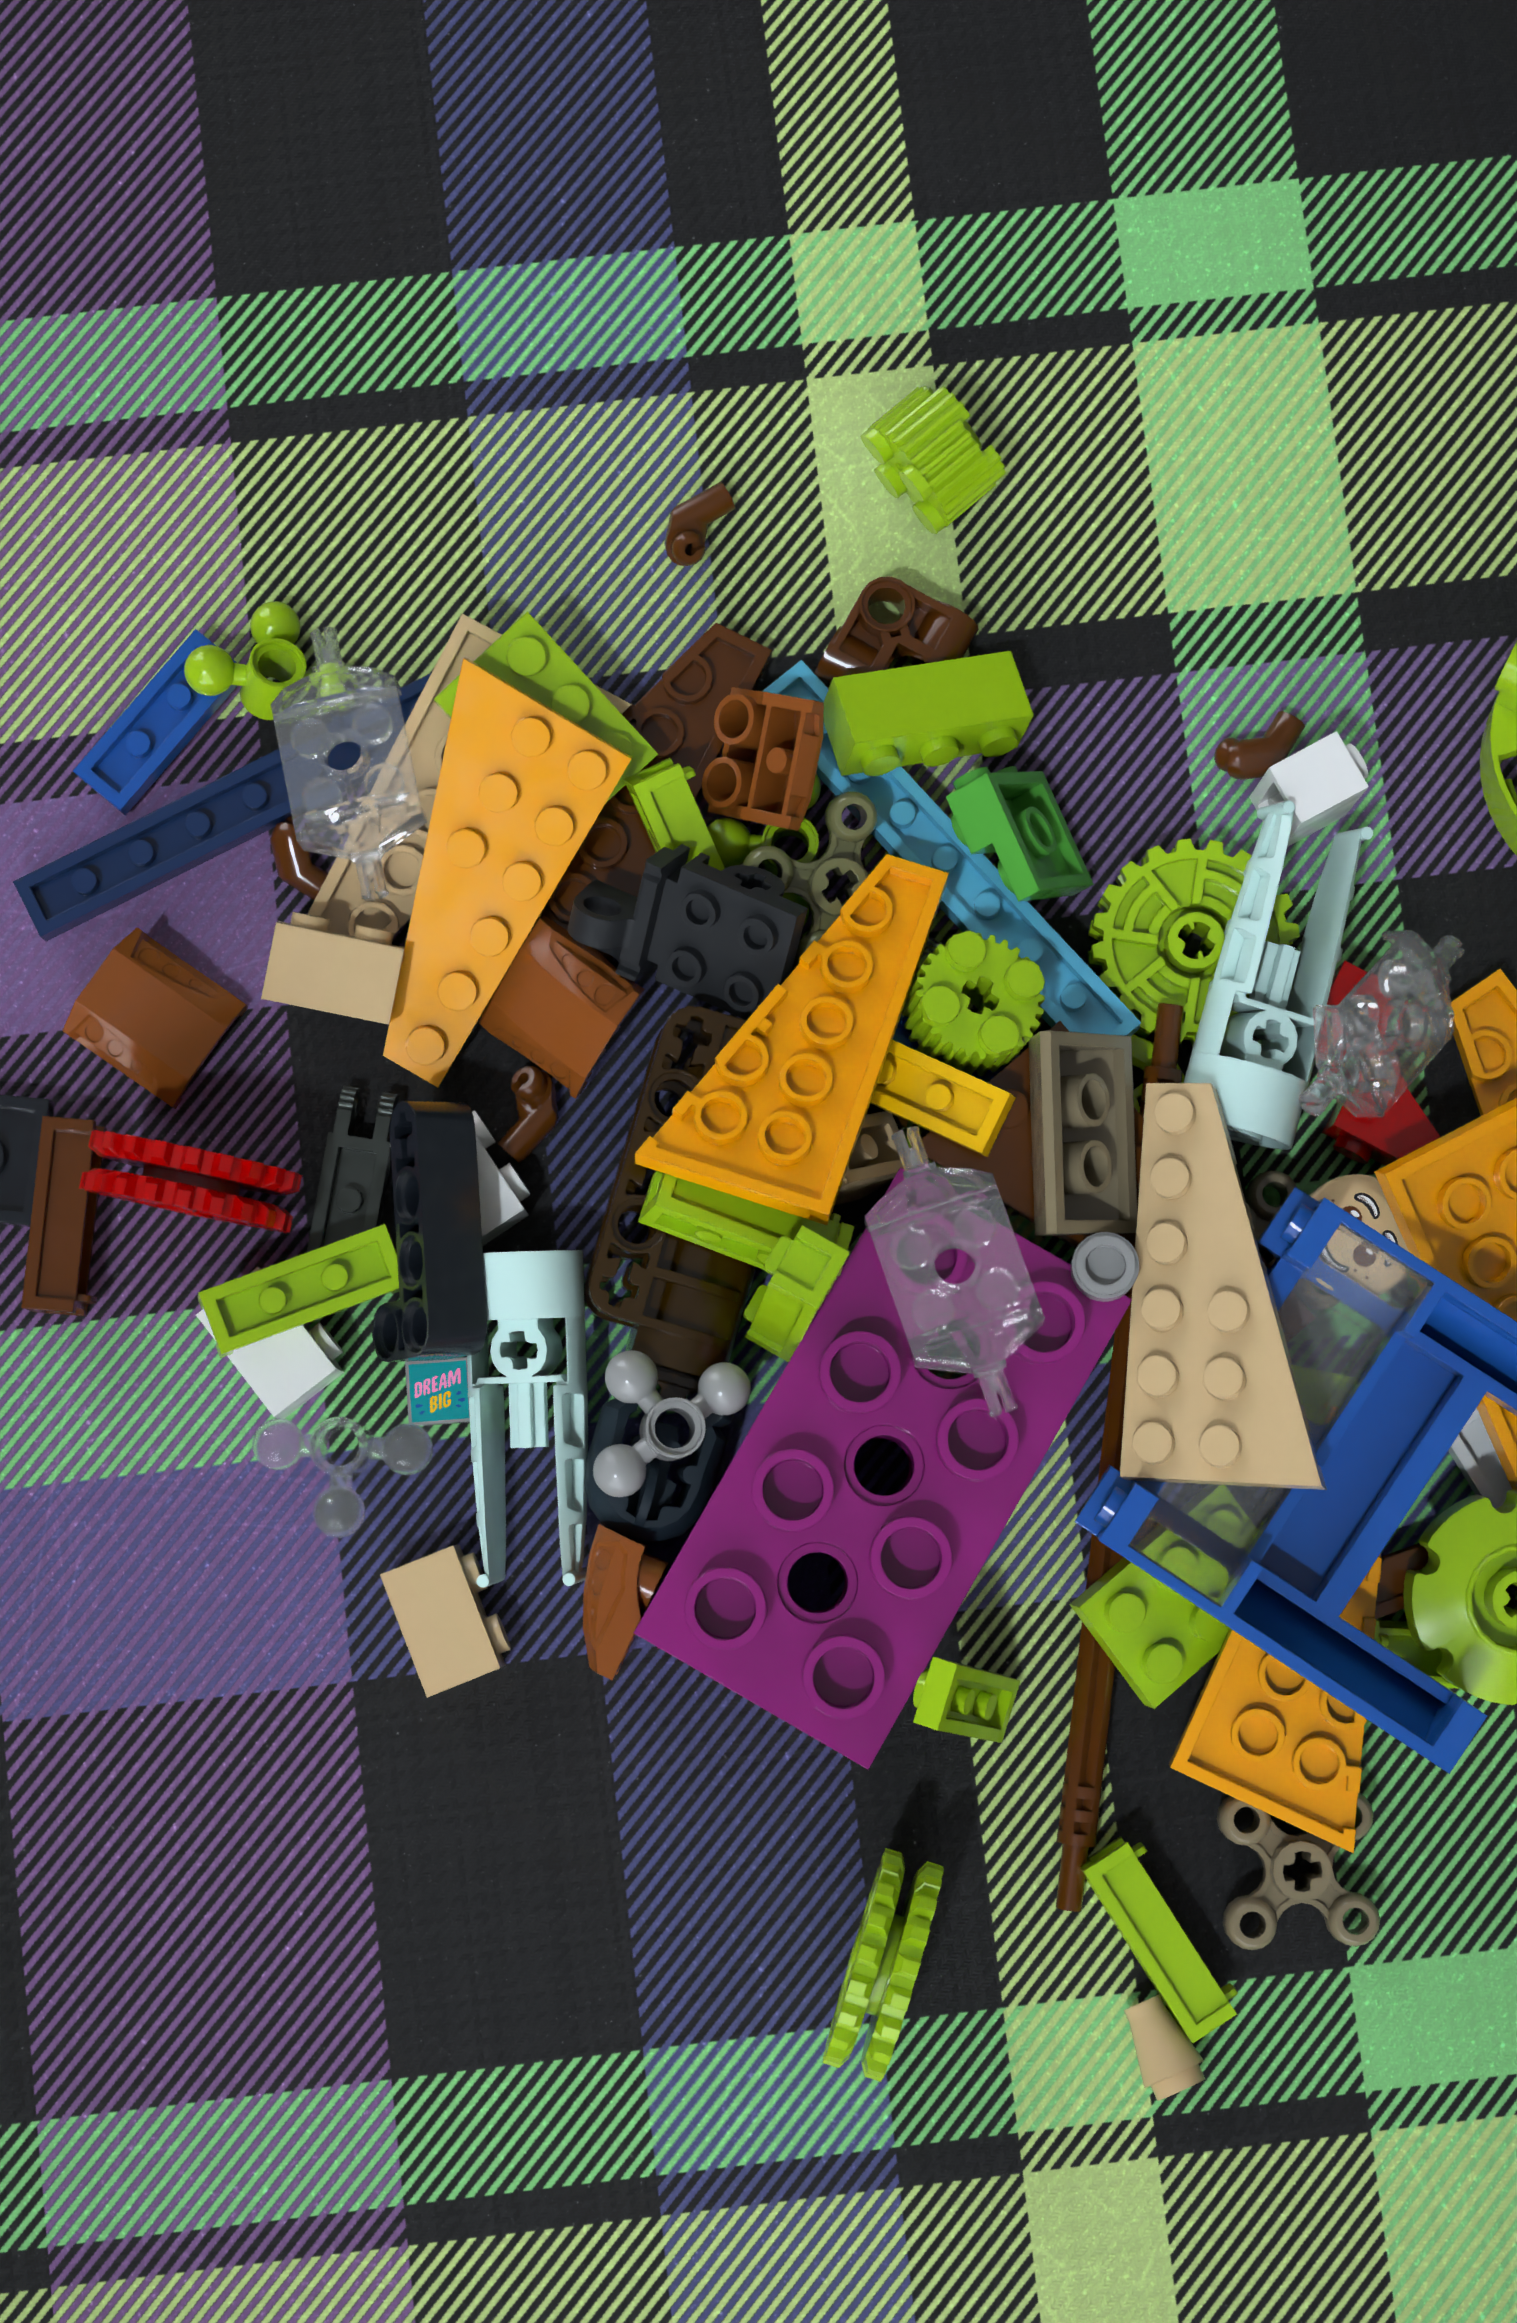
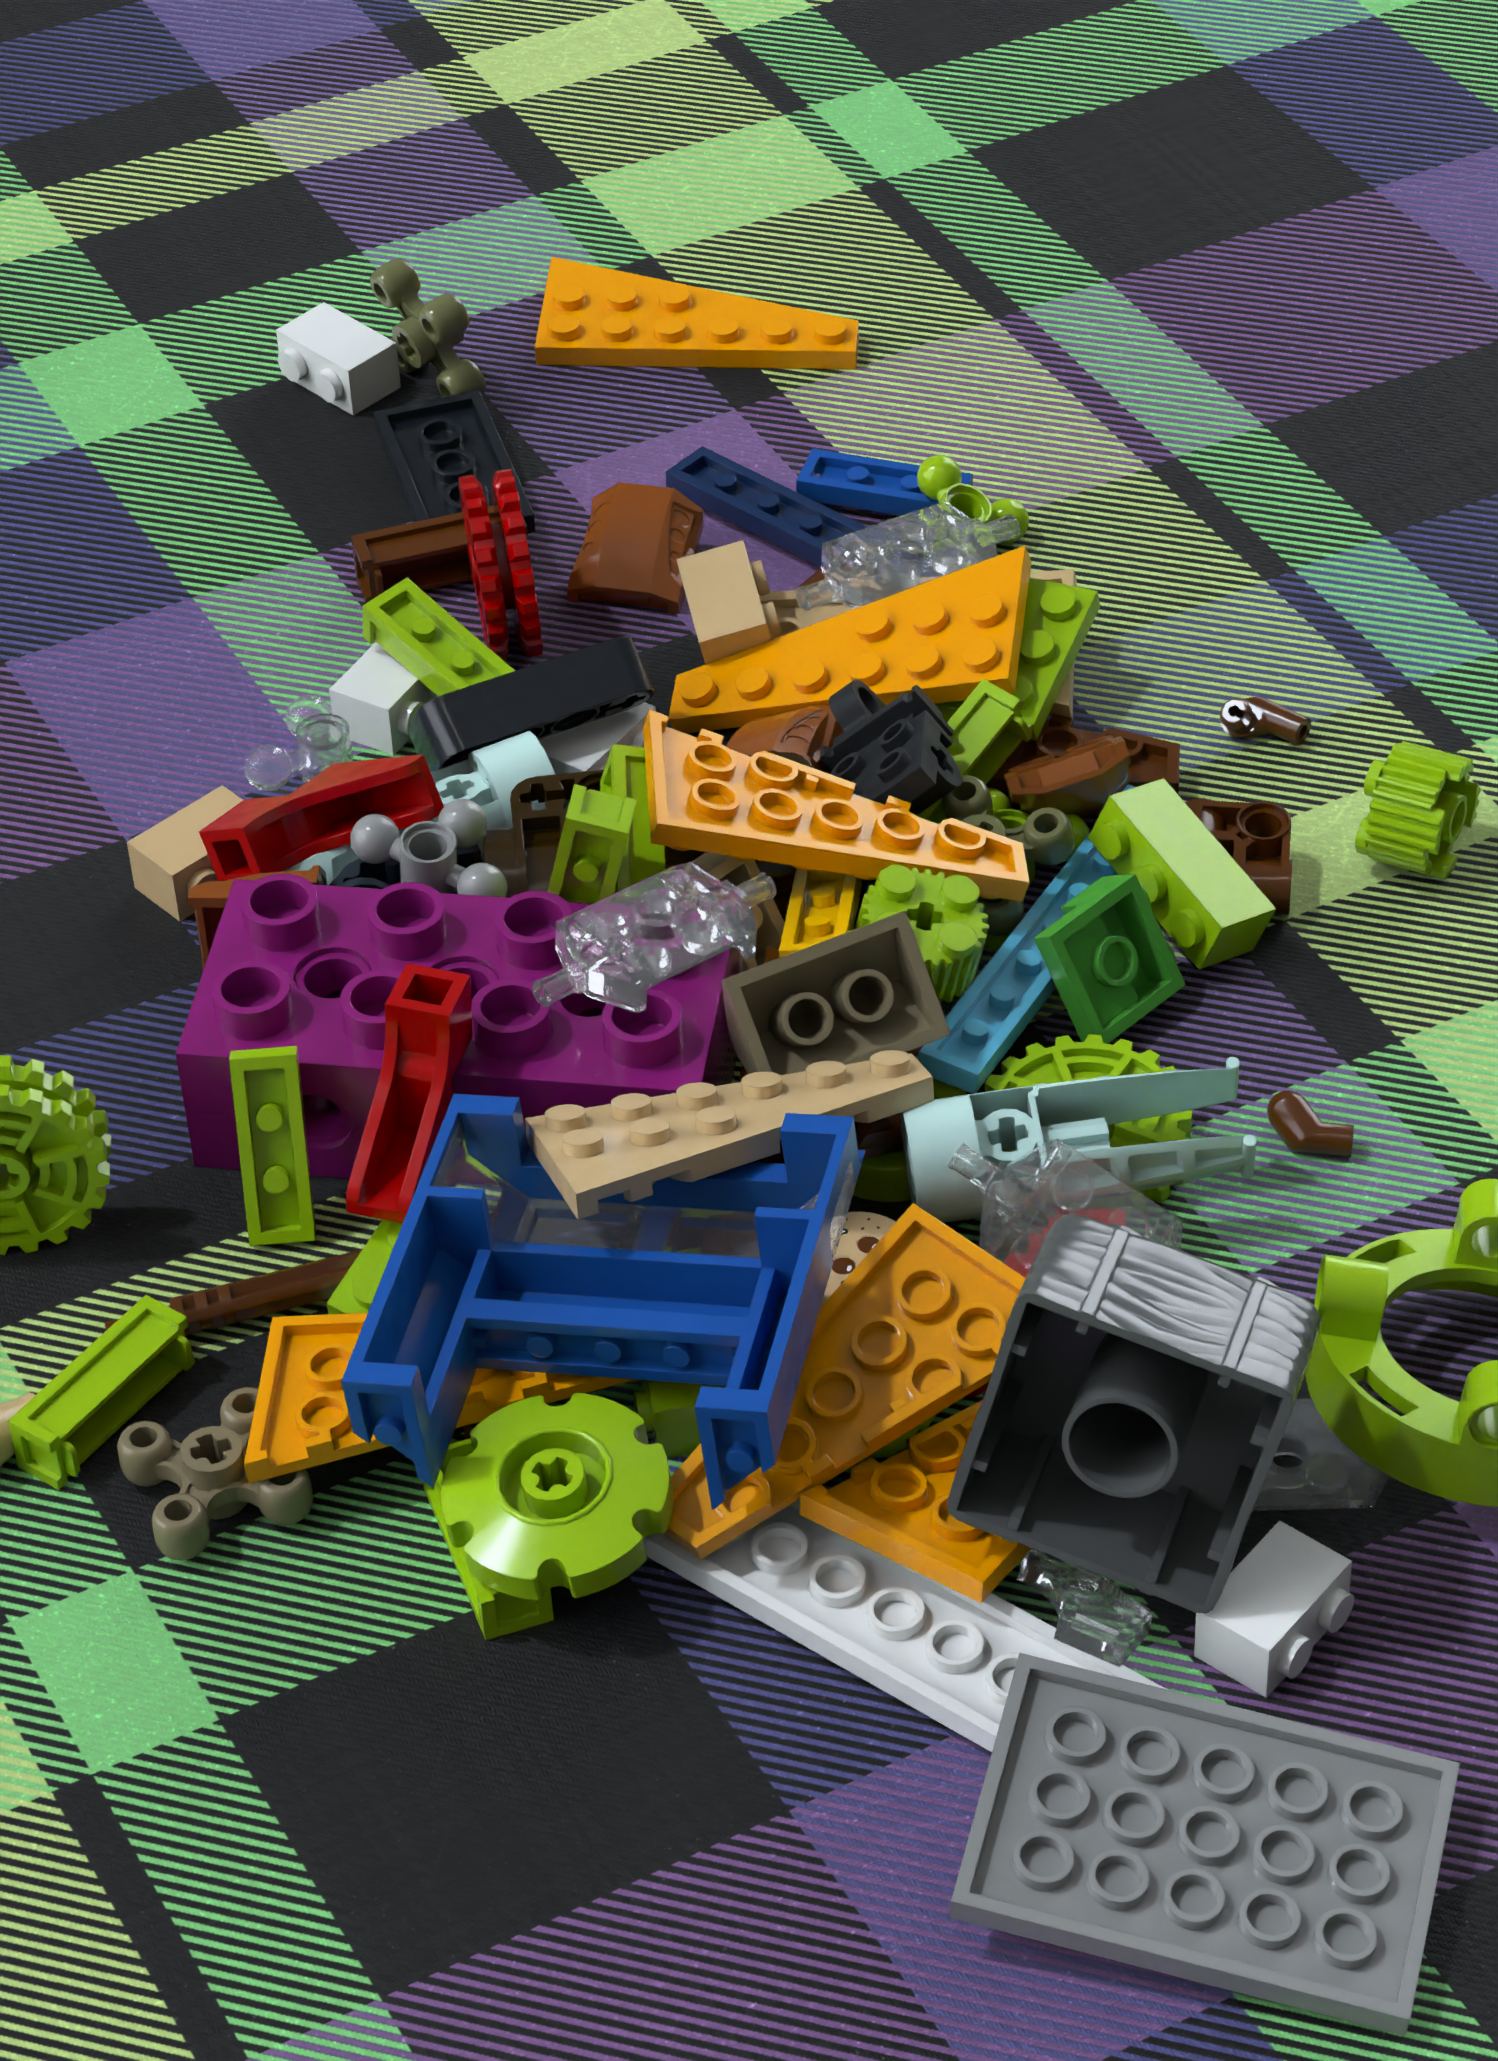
camera: 70 degrees right, 40 degrees down
light grey tile [1070,1232,1139,1302] -> none
white brick [1249,731,1369,847] -> none
none -> red arch [199,754,444,881]
none -> red arch [346,963,473,1223]

